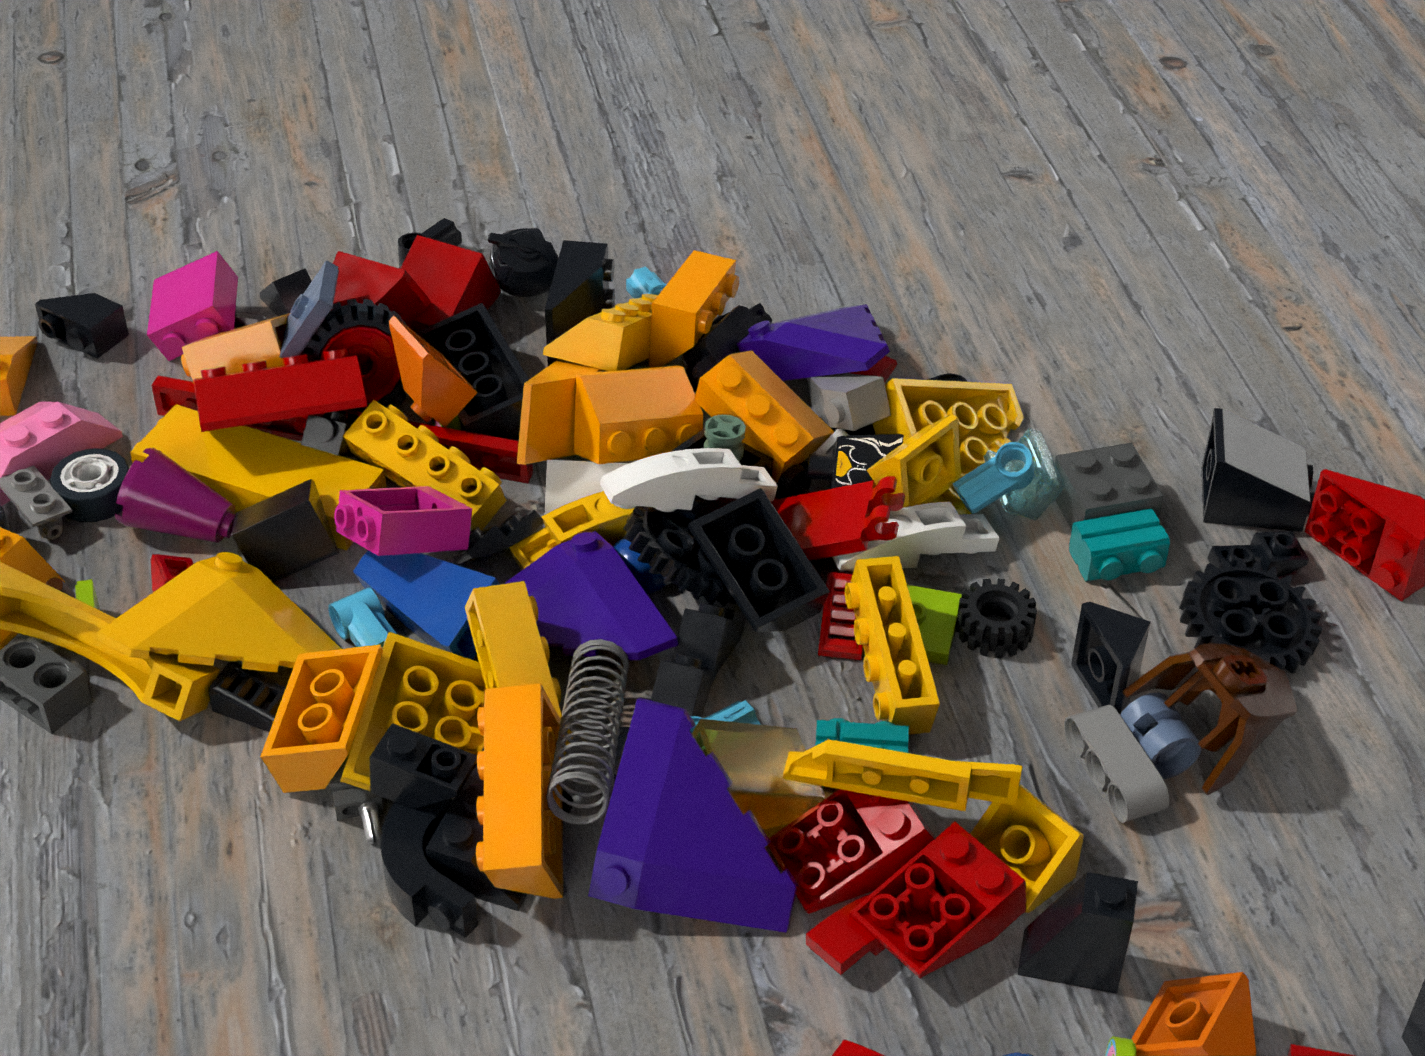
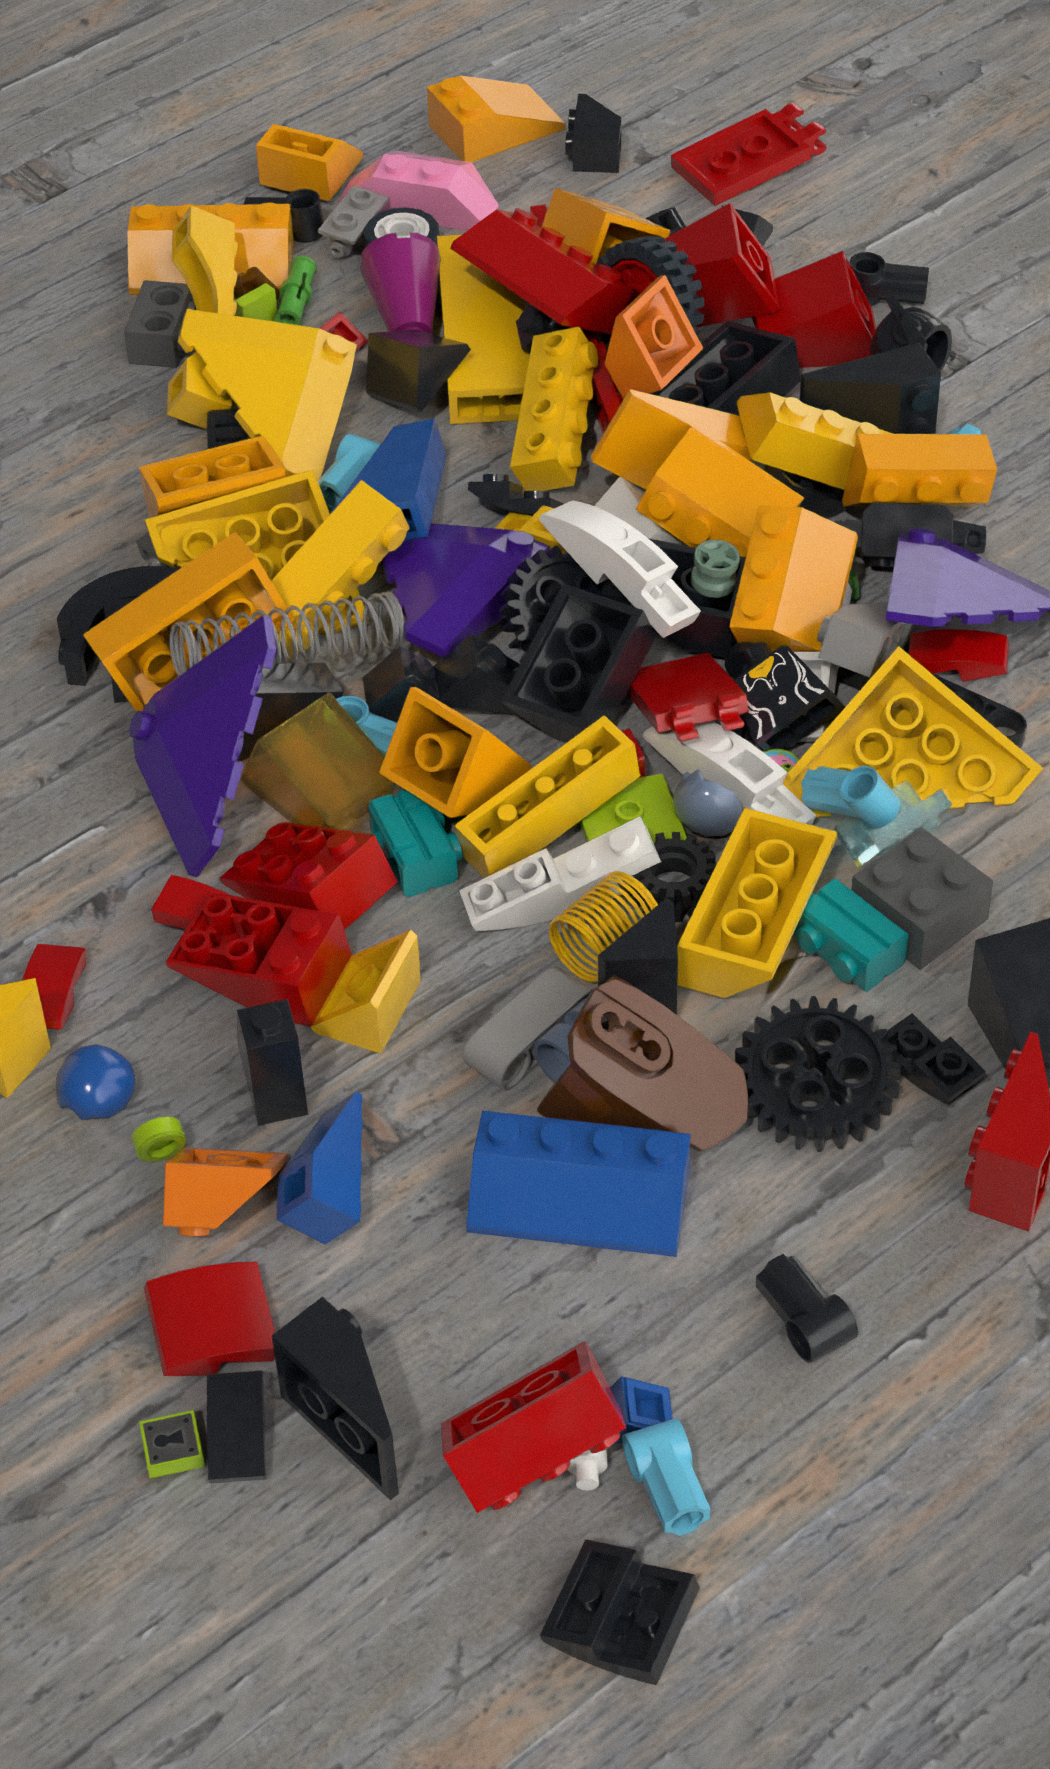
camera: 65 degrees right, 5 degrees up
dark pink brick [147,251,238,361] -> none
sand blue plate [279,260,339,358] -> none
dark pink window [334,486,472,556] -> none
black slope [370,723,477,809] -> none
yellow wedge [783,739,1023,811] -> none
yellow slope [867,414,961,508] -> none
none -> bright green pin [275,256,317,325]
none -> blue slope [276,1091,363,1244]
none -> light orange slope [379,687,532,818]
none -> white slope [459,817,661,931]
none -> blue slope [466,1110,691,1257]
none -> yellow piece [549,871,658,983]
none -> red tile [671,103,827,206]
none -> sand blue hair [673,770,743,837]
none -> yellow slope [677,808,837,998]

